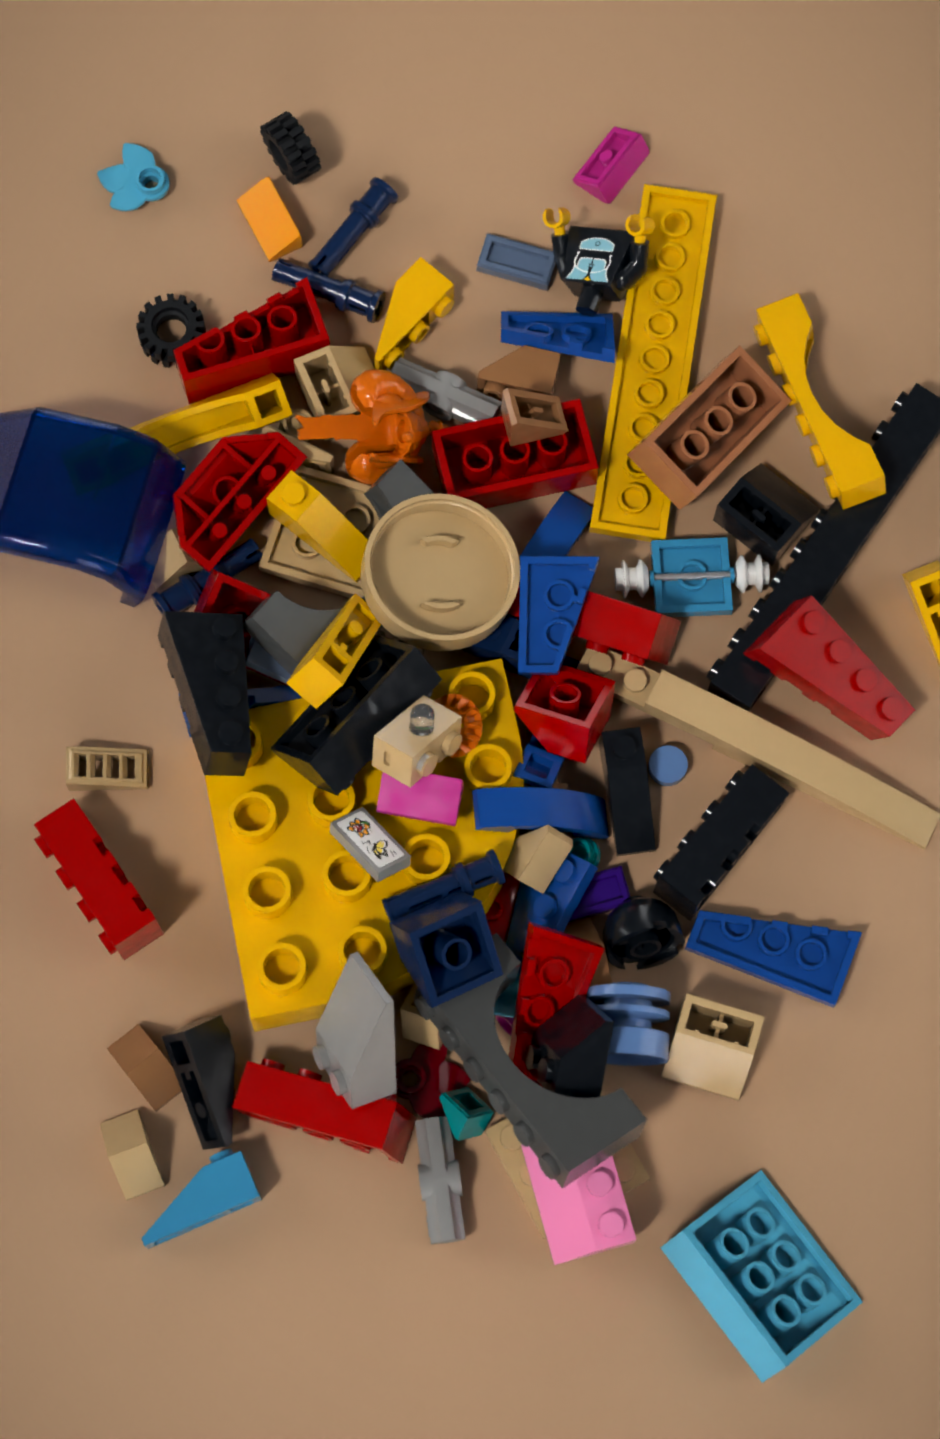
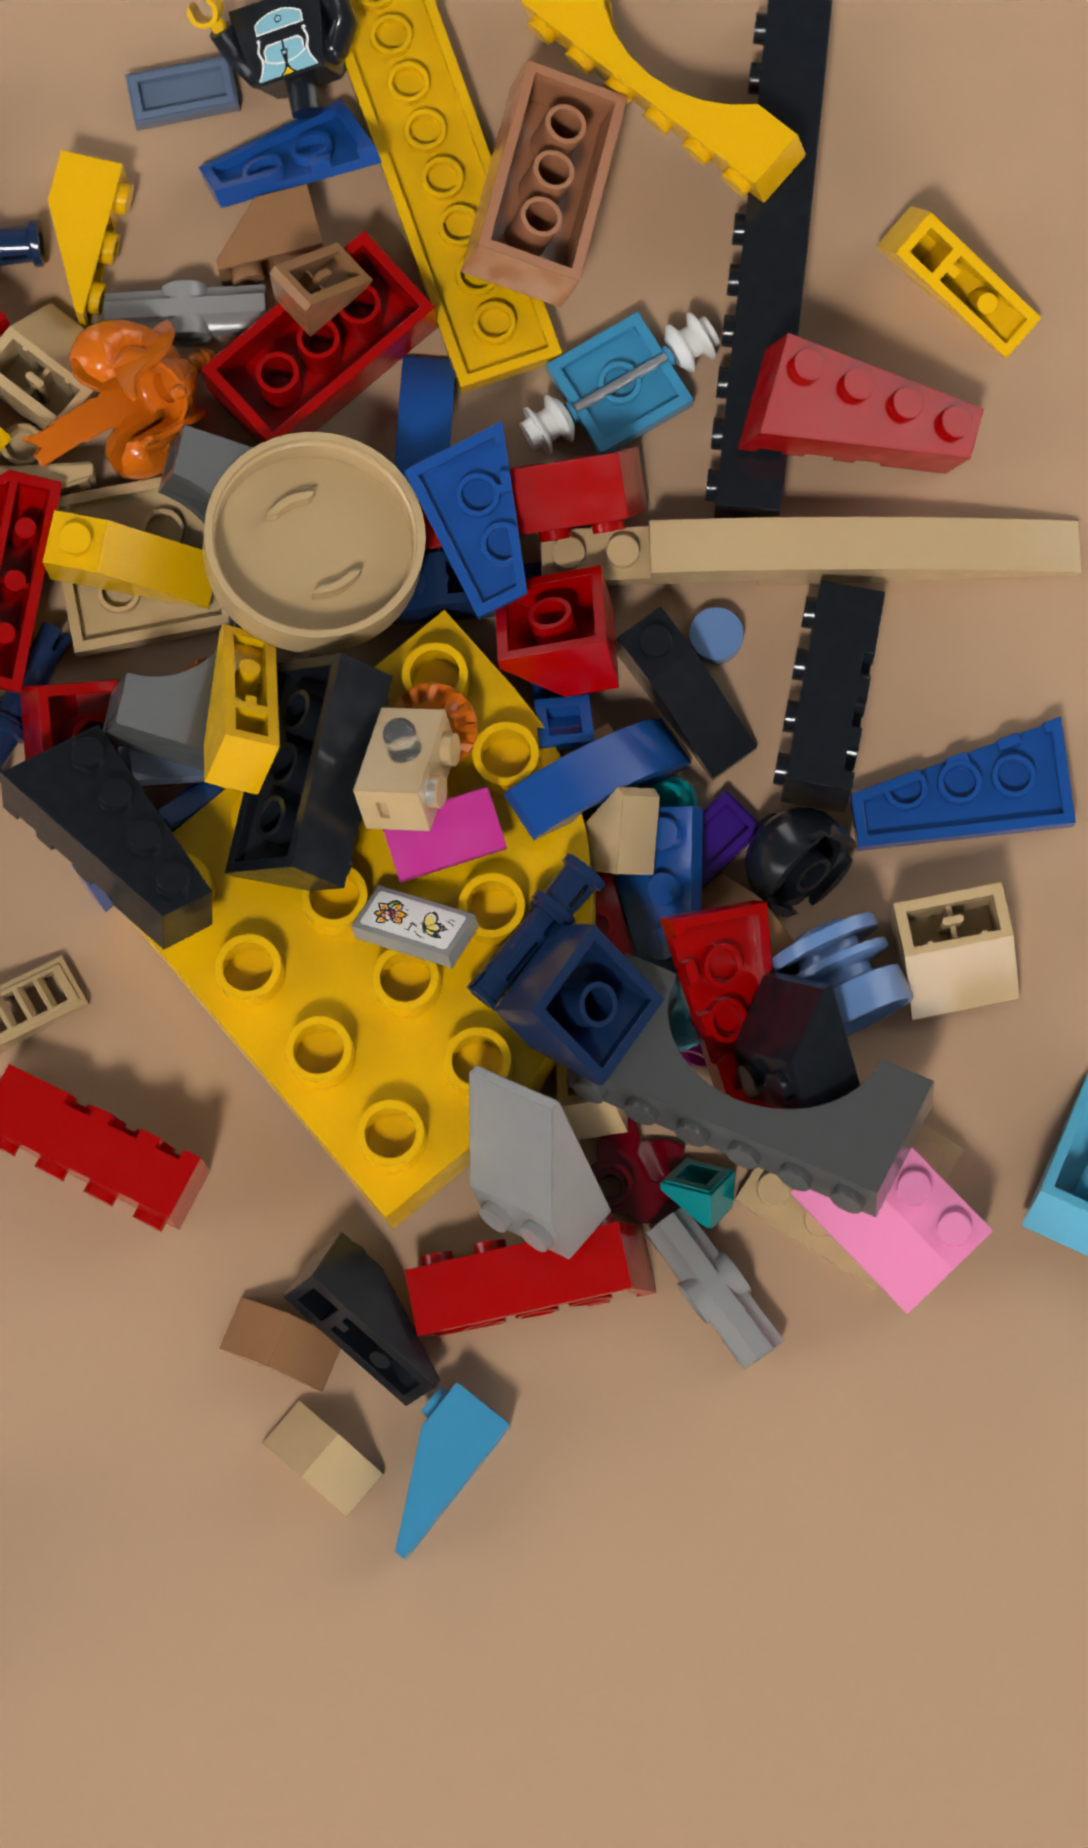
camera: 25 degrees left, 5 degrees up
black slope [713,463,820,567] -> none

